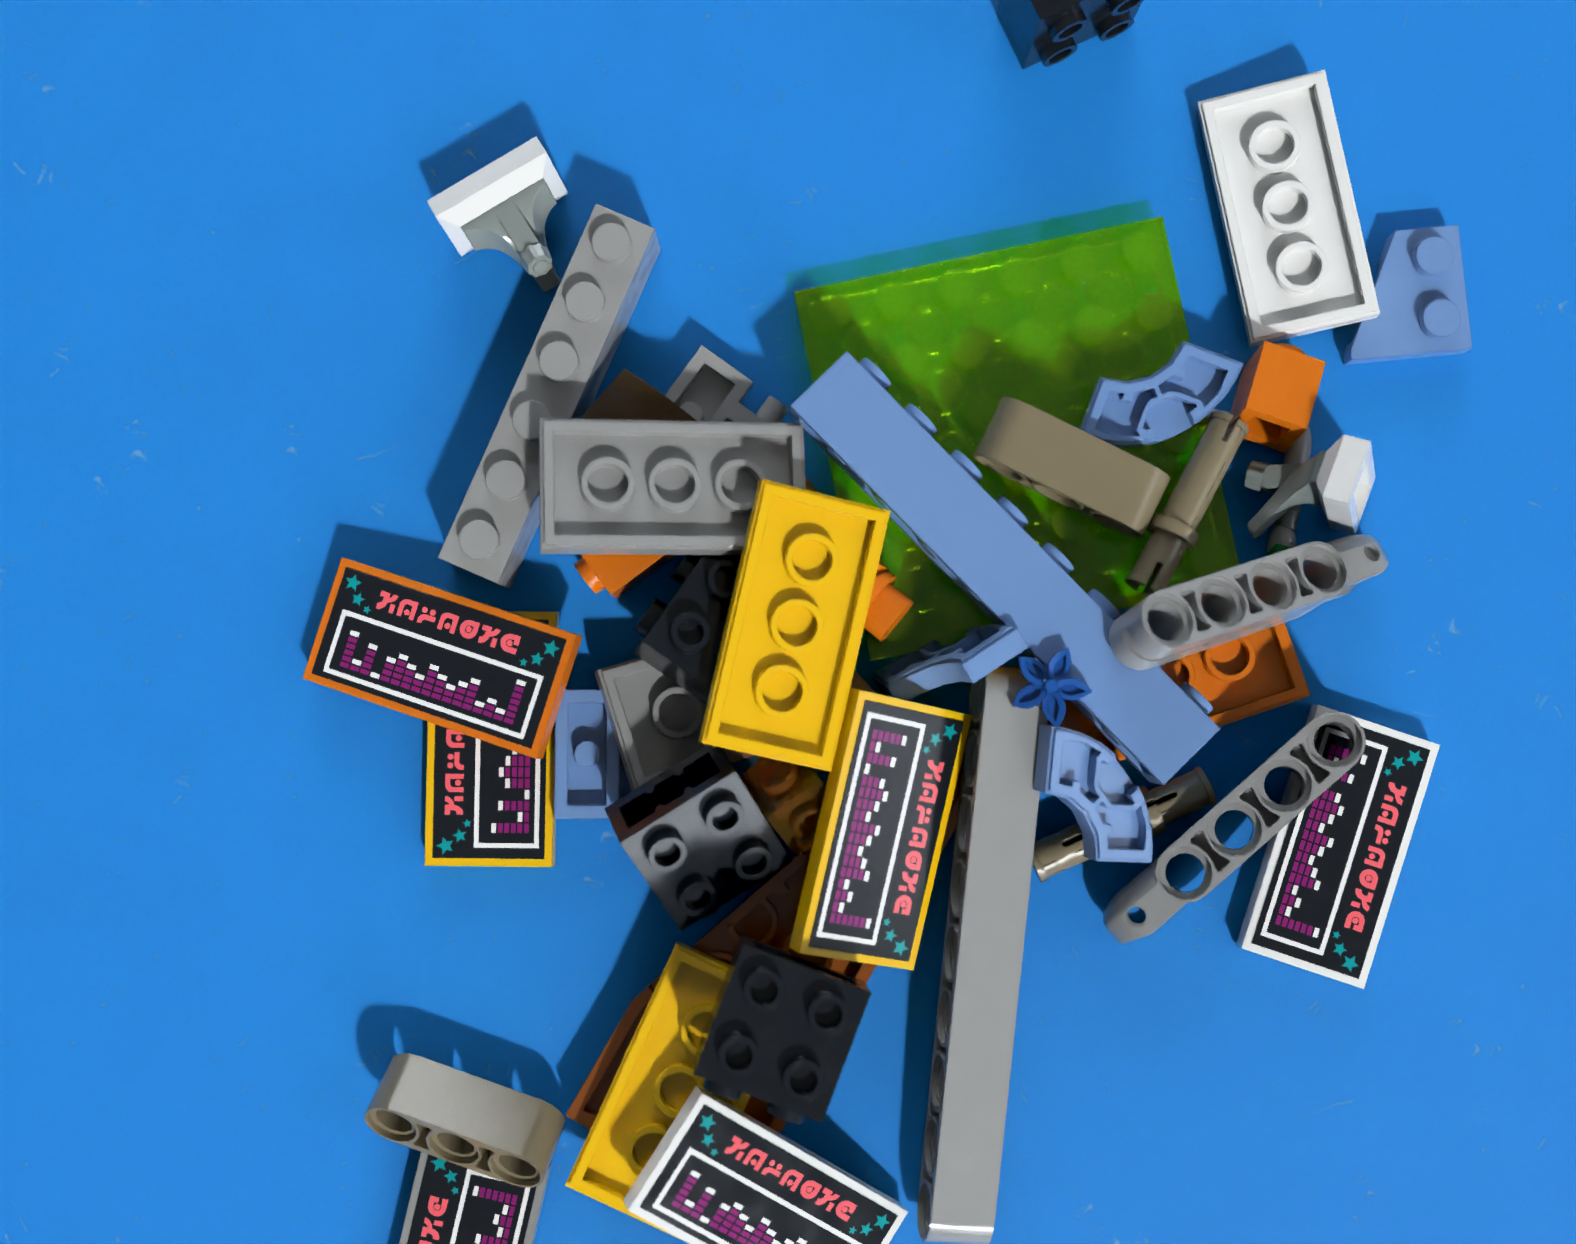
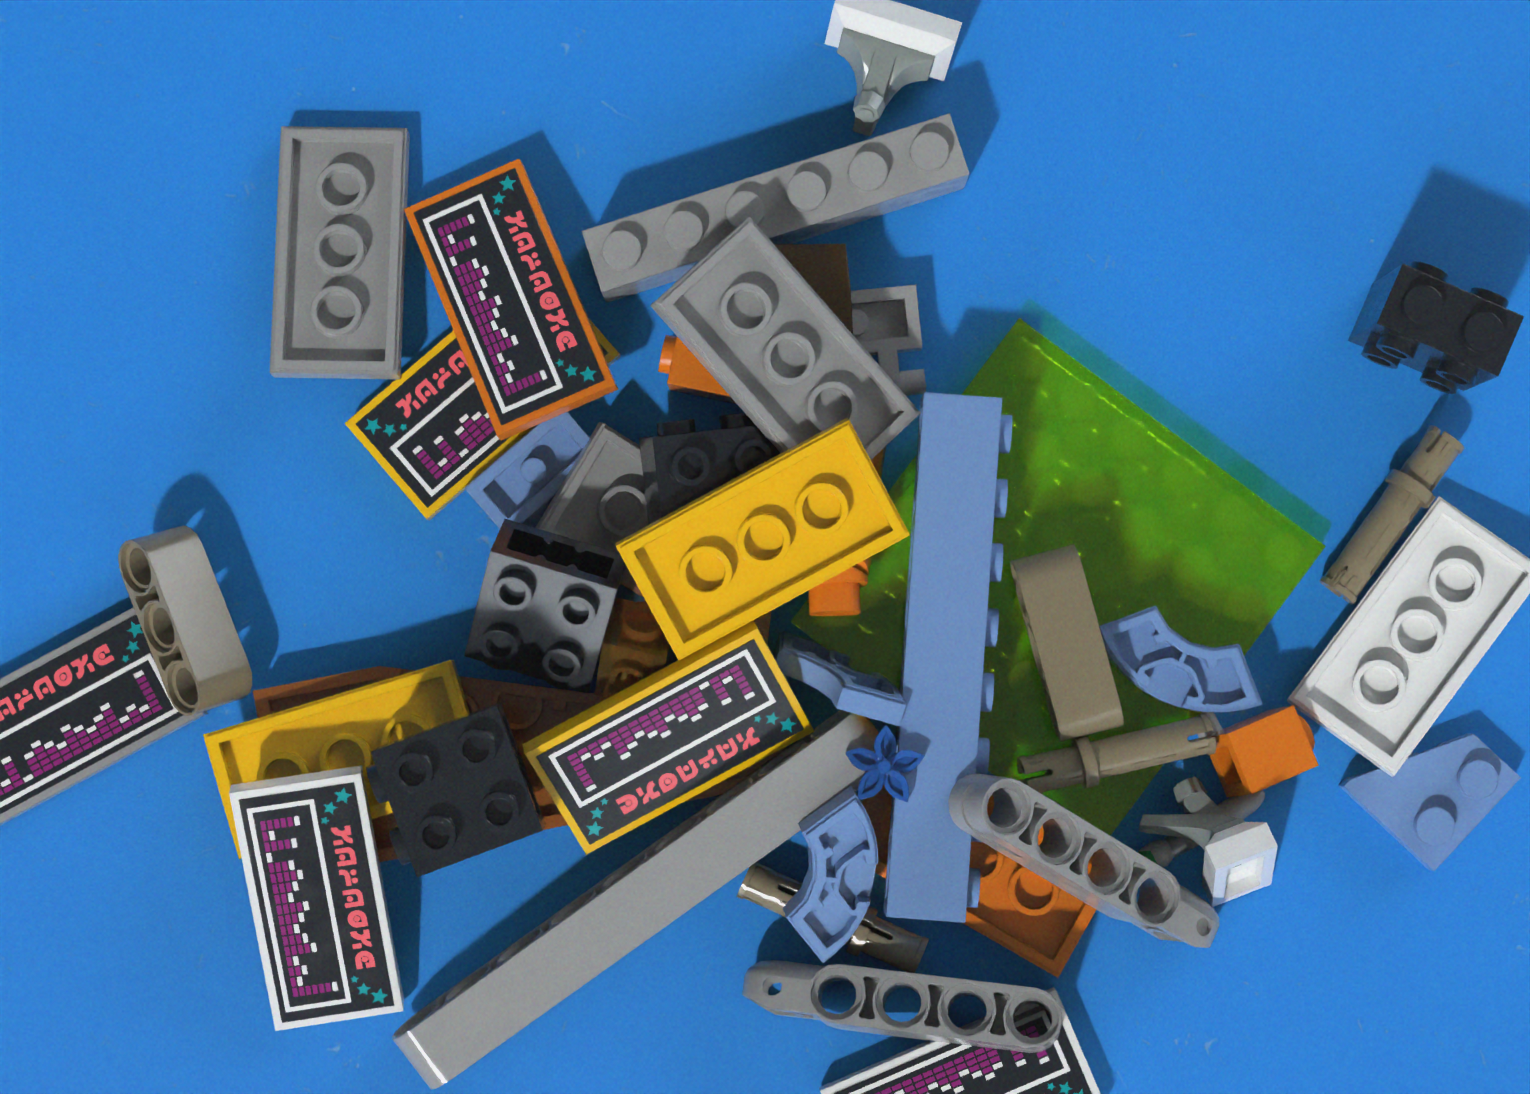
camera: 50 degrees right, 0 degrees up
none -> light grey tile [270,126,410,379]
none -> dark tan pin [1319,425,1465,604]

